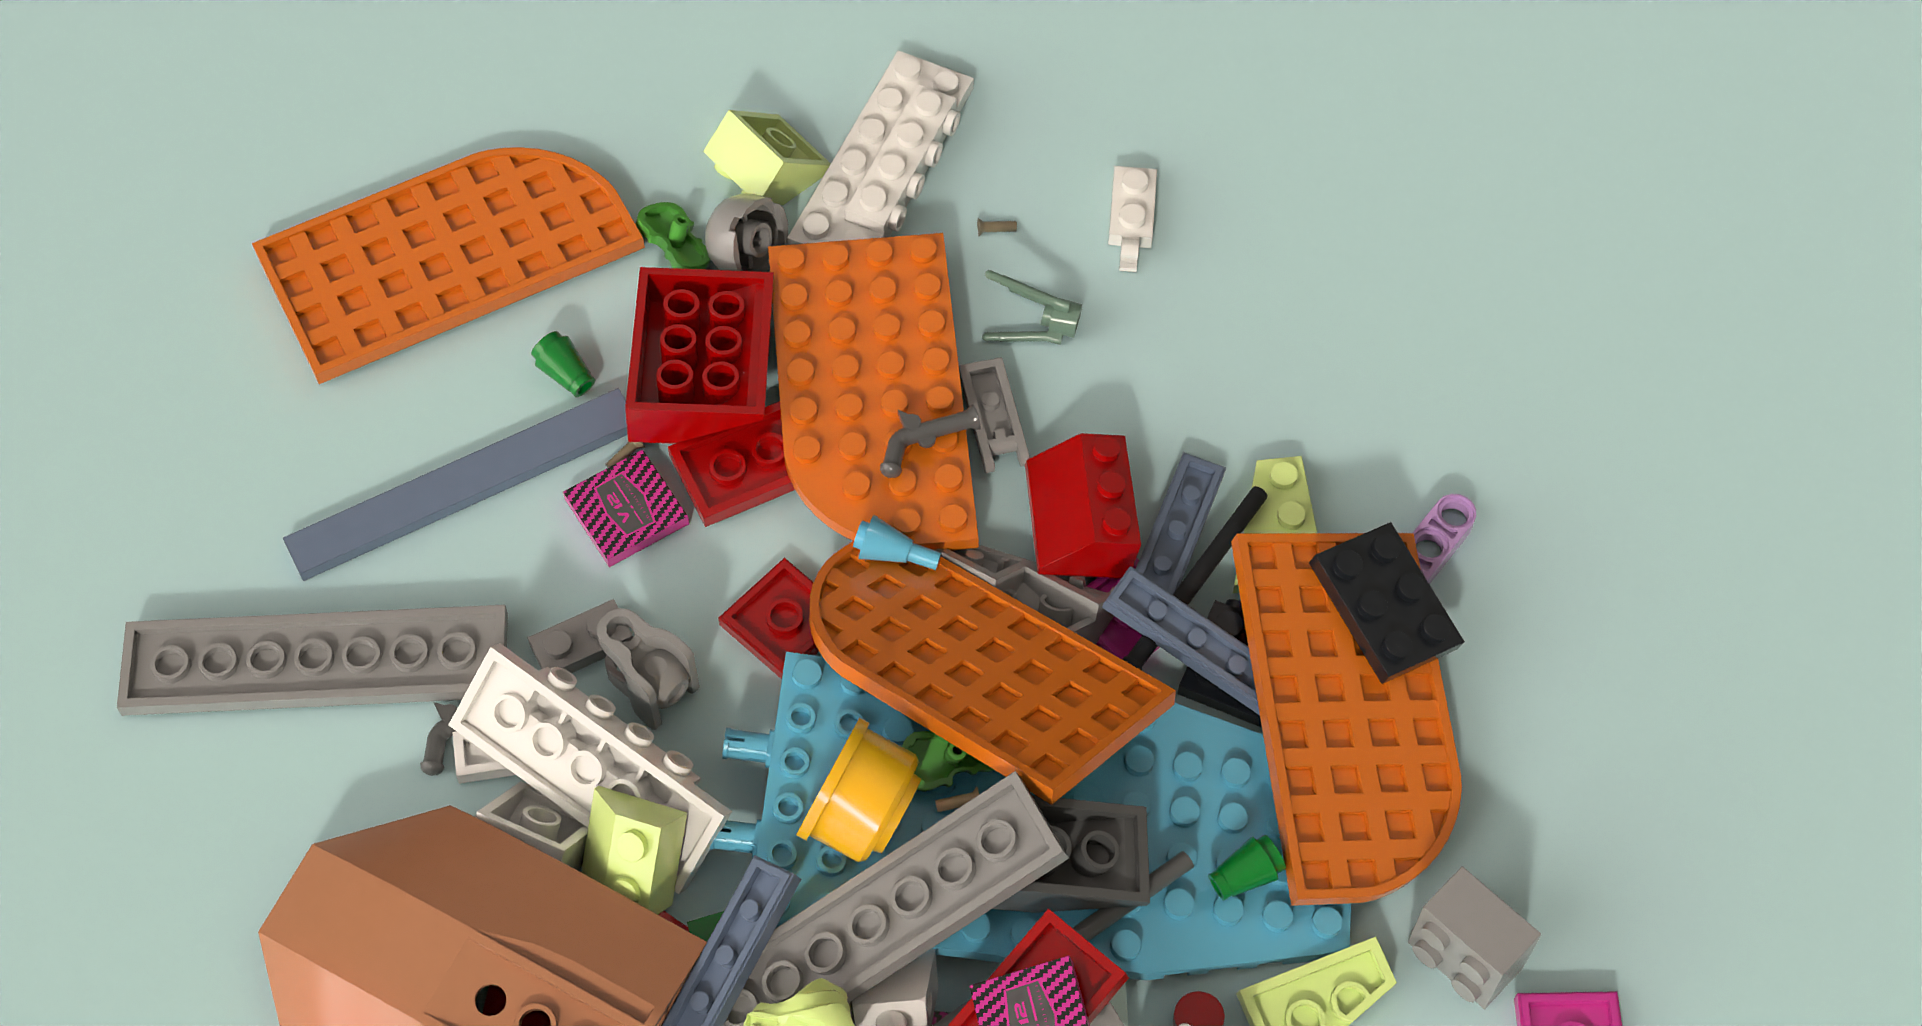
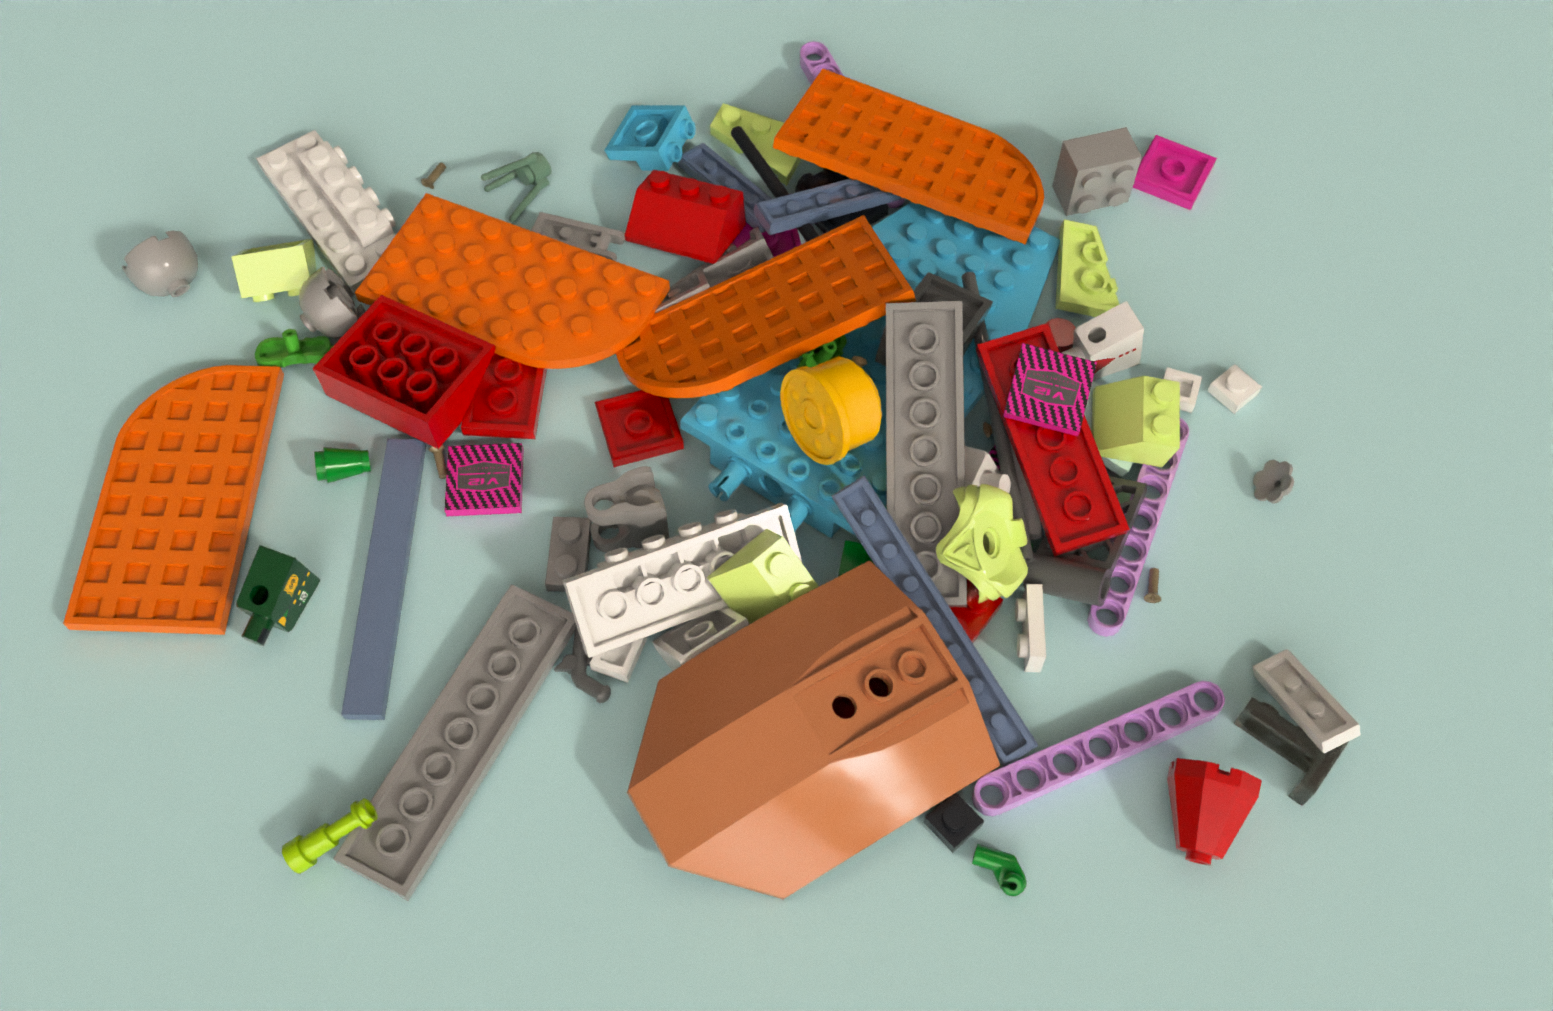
camera: 60 degrees left, 0 degrees up
medium azure cone [853,515,942,570] -> none
dark grey piece [880,404,981,478] -> none
white plate [1108,166,1157,272] -> none
green cone [1208,835,1286,901] -> none
black plate [1309,522,1465,684] -> none
none -> light grey cylinder [122,231,198,297]
none -> dark green torso [236,545,320,646]
none -> lime piece [282,798,378,874]
none -> medium azure plate [604,105,696,171]

